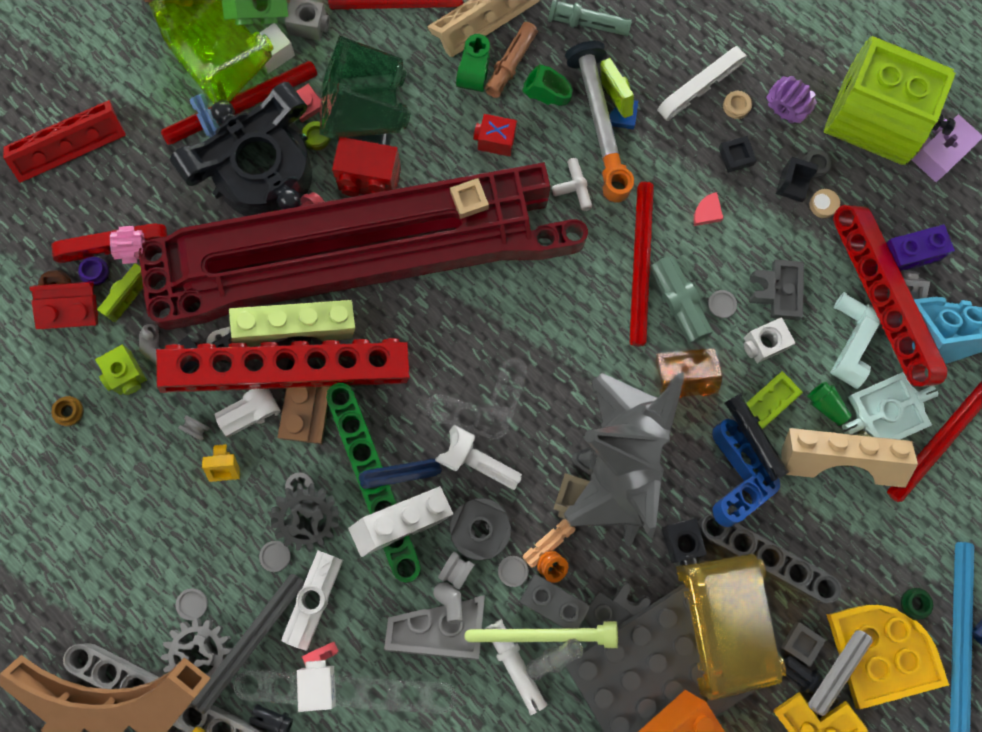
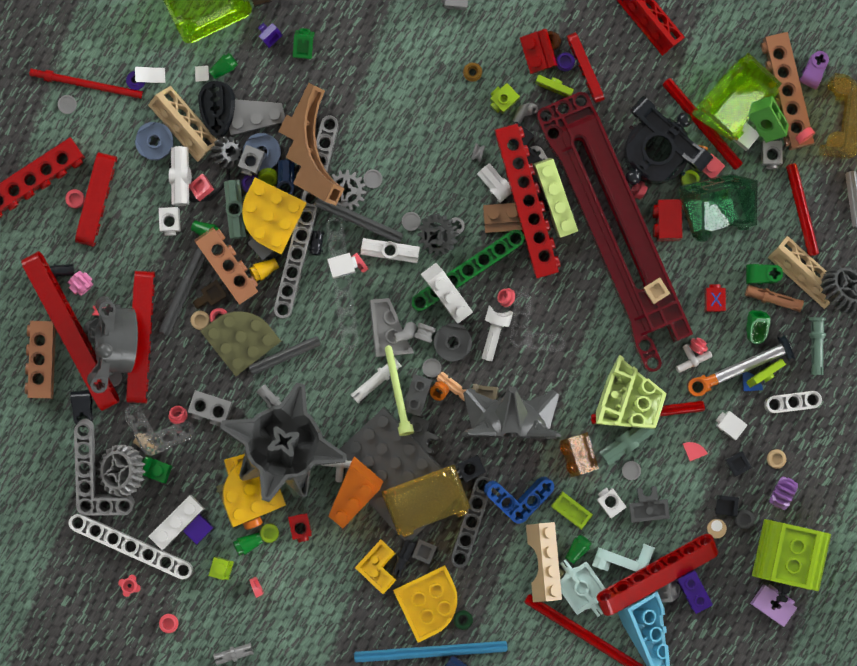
camera: 85 degrees right, 10 degrees up
bright pink gear [110,226,145,264] -> none
medium blue axle [190,94,219,137] -> none
yellow tile [202,444,240,482] -> none
dark blue axle [358,458,442,489] -> none
clear pin [526,639,583,681] -> none
white beam [657,46,747,121] -> none
black pin [724,393,789,482] -> none
light grey axle [808,630,873,716] -> none
none -> coral plate [497,288,515,307]
none -> yellowish green wedge [596,355,666,429]
none -> coral plate [689,338,708,355]
none -> white brick [716,411,747,440]
none -> white beam [764,391,822,413]

